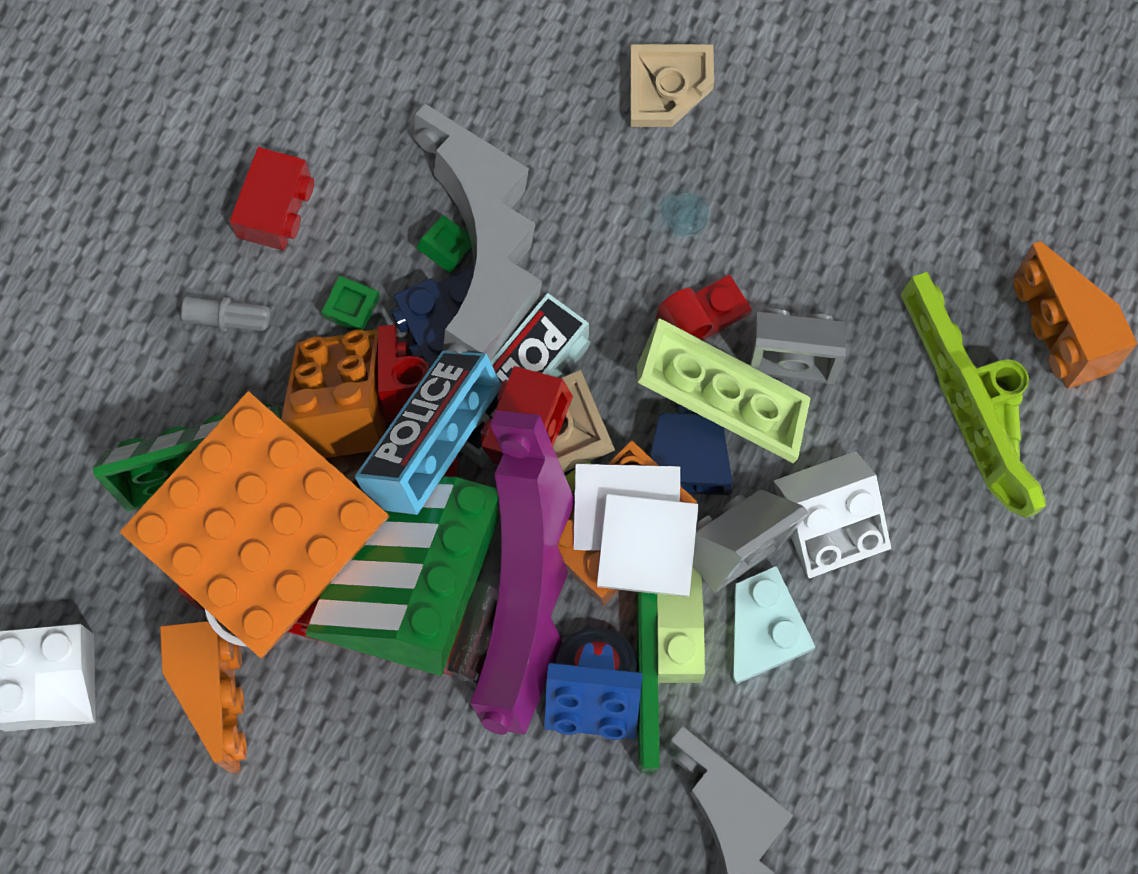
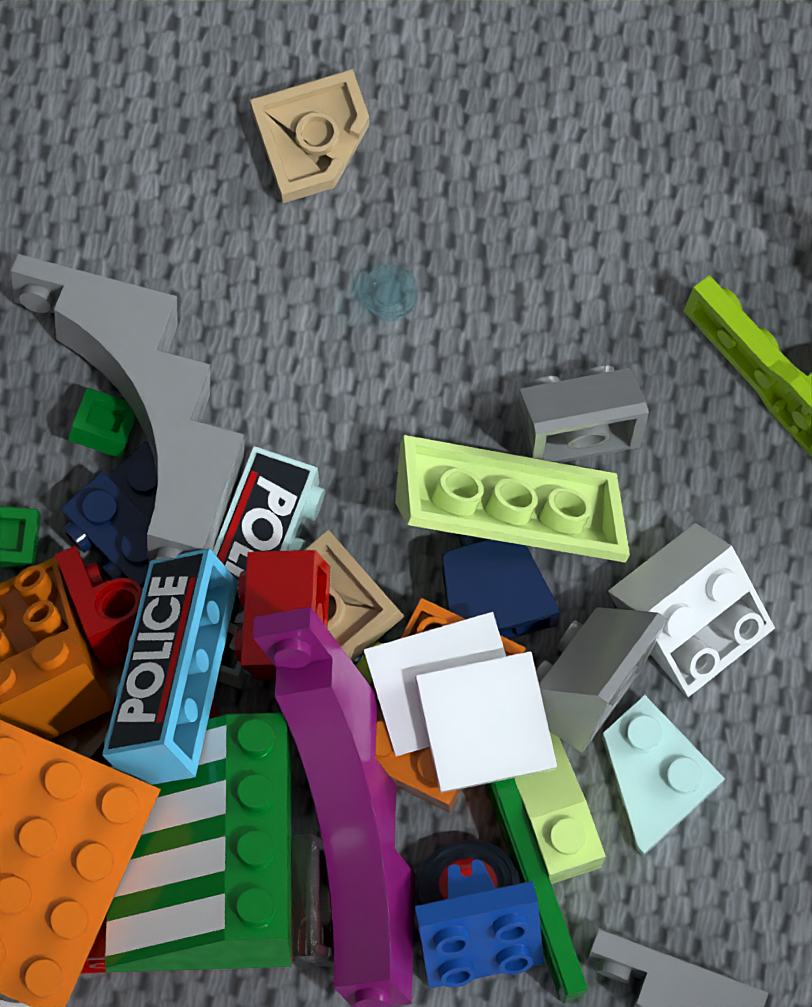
camera: 20 degrees left, 0 degrees up
red plate [655,274,752,341] -> none

